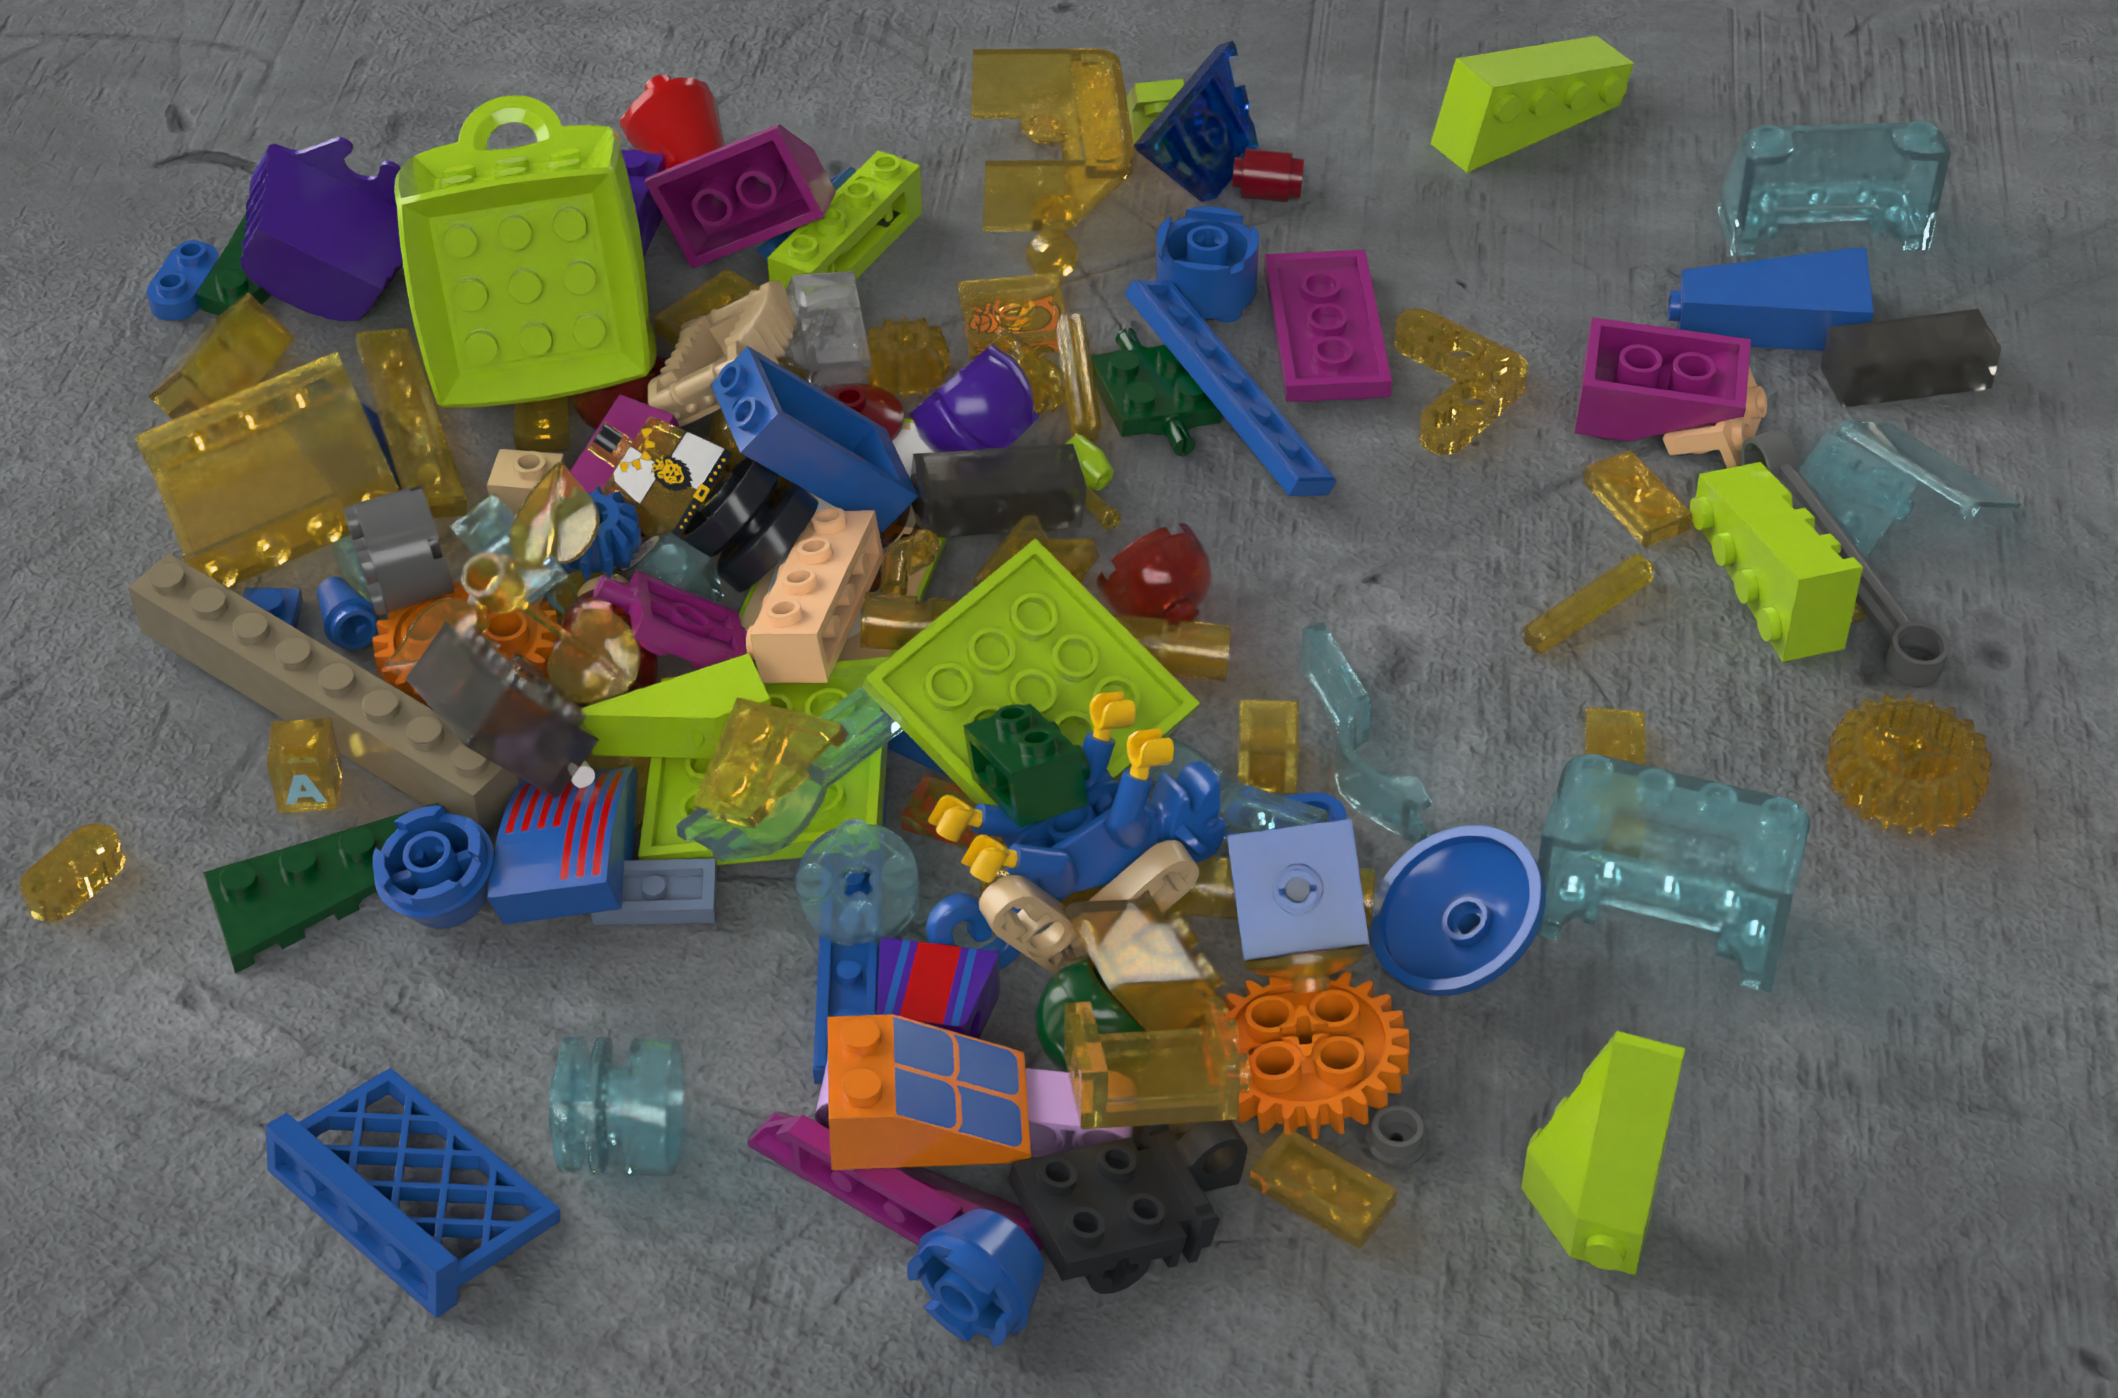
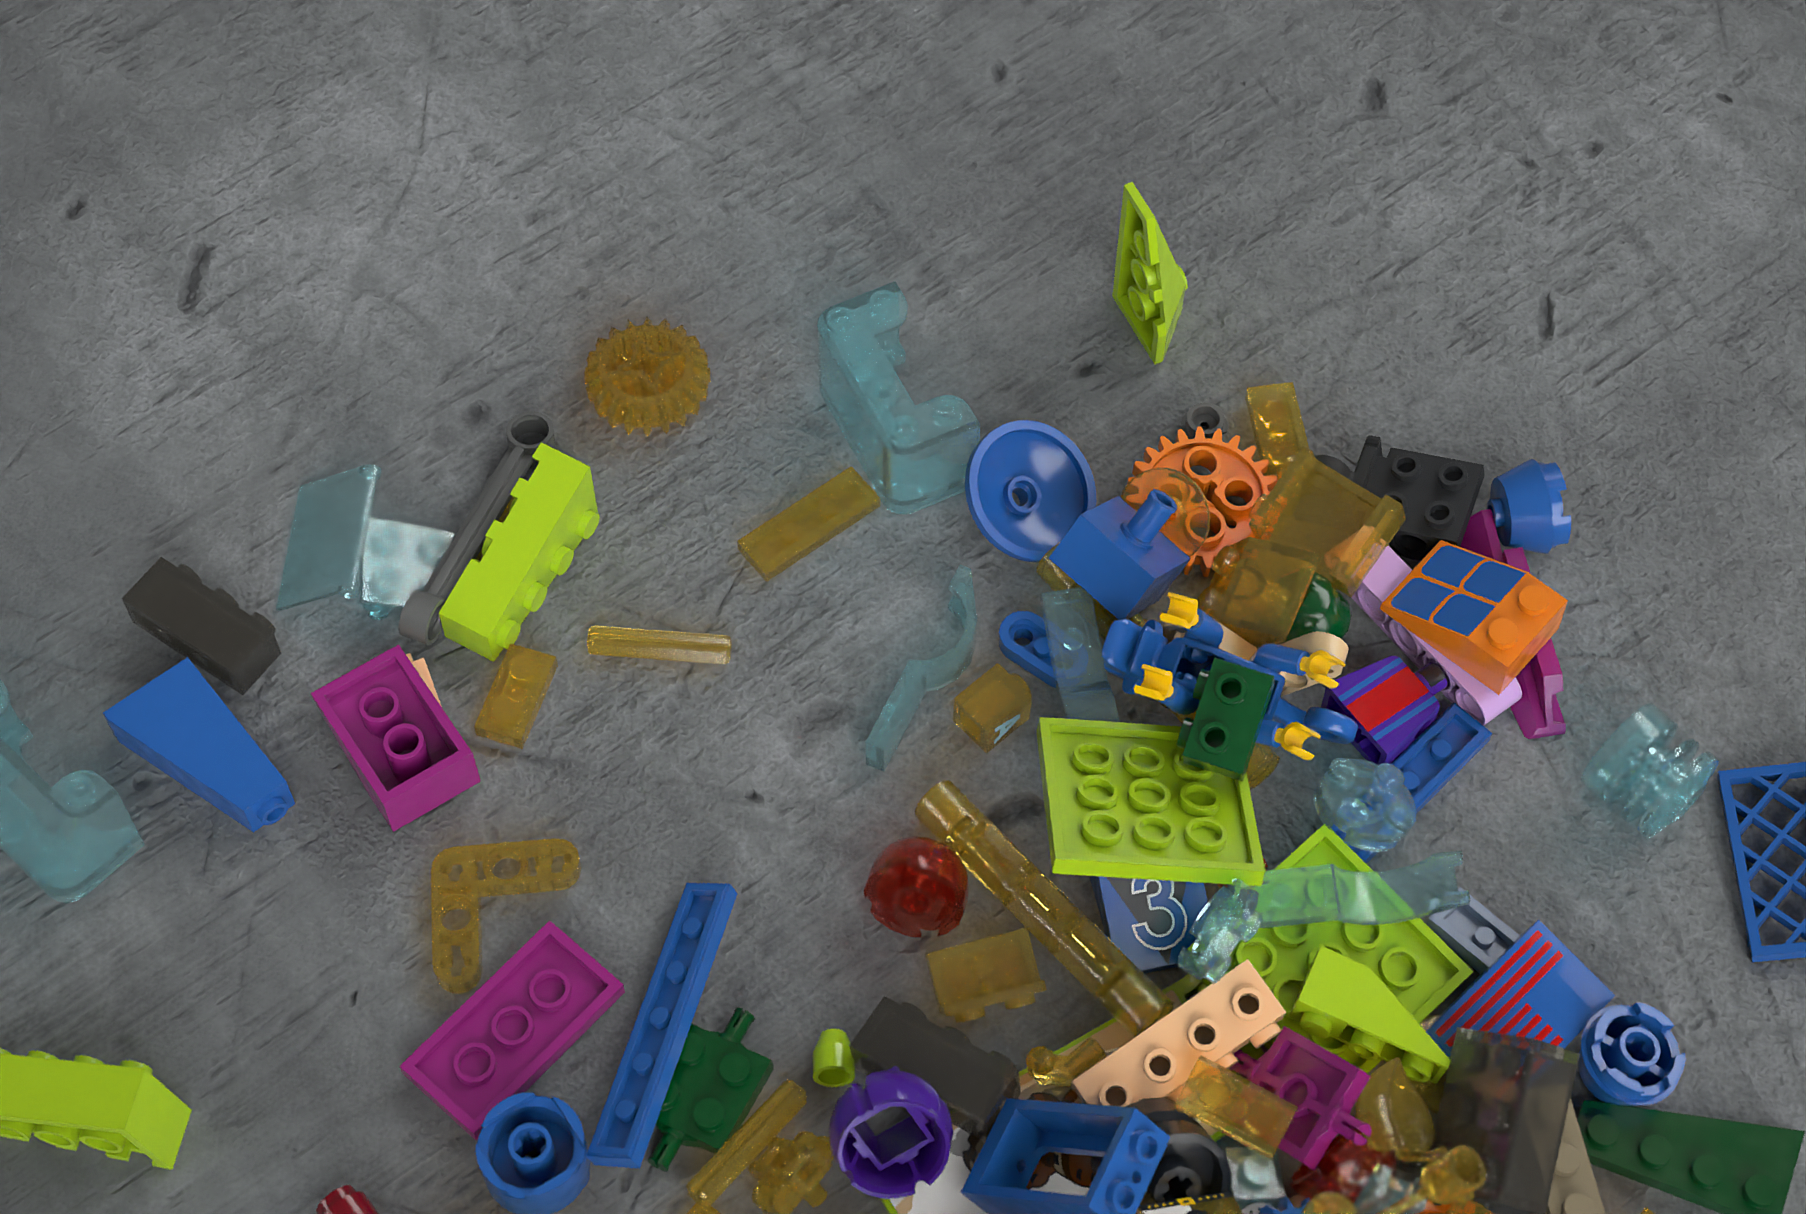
camera: 135 degrees left, 15 degrees up
clear yellow wing [692,697,848,829] -> none
clear yellow piece [1072,482,1121,530] -> none
none -> clear yellow plate [1174,1055,1299,1159]
none -> clear light blue plate [1178,878,1263,984]

